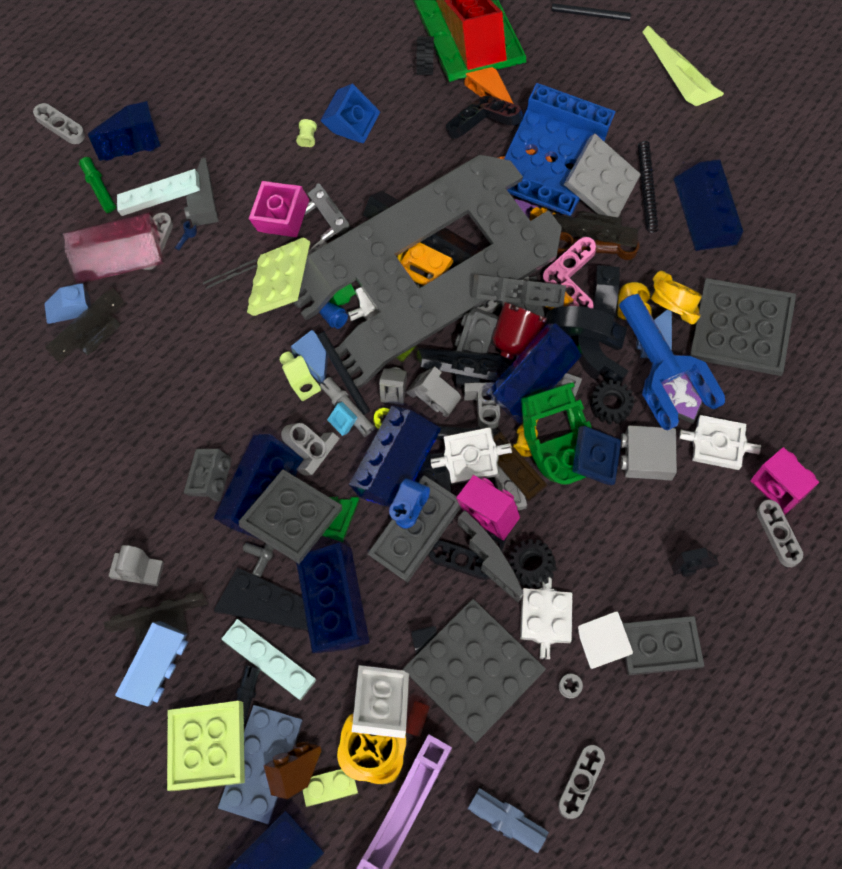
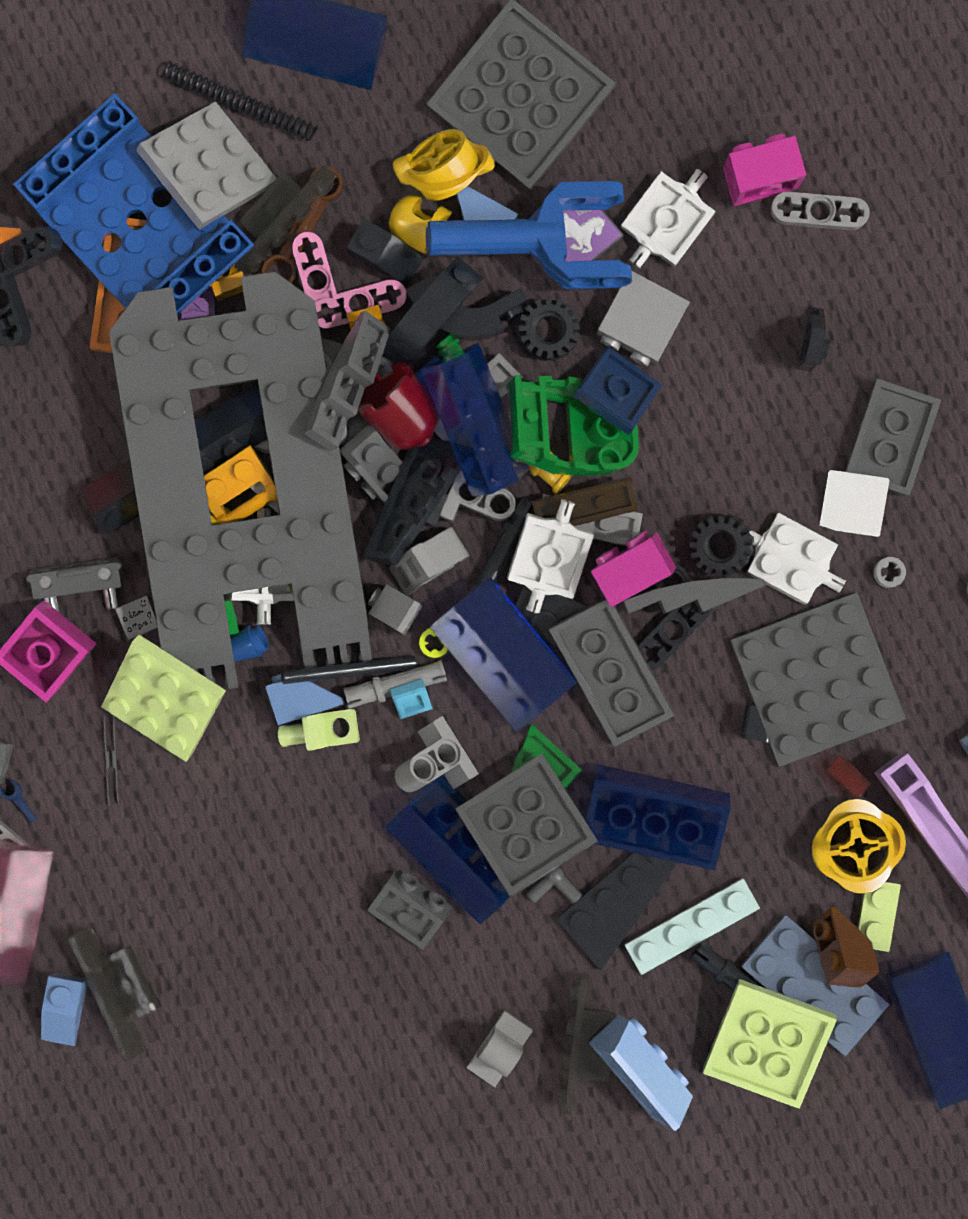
camera: 65 degrees left, 20 degrees up
white plate [352,665,409,738] -> none
blue piece [389,478,430,529] -> none

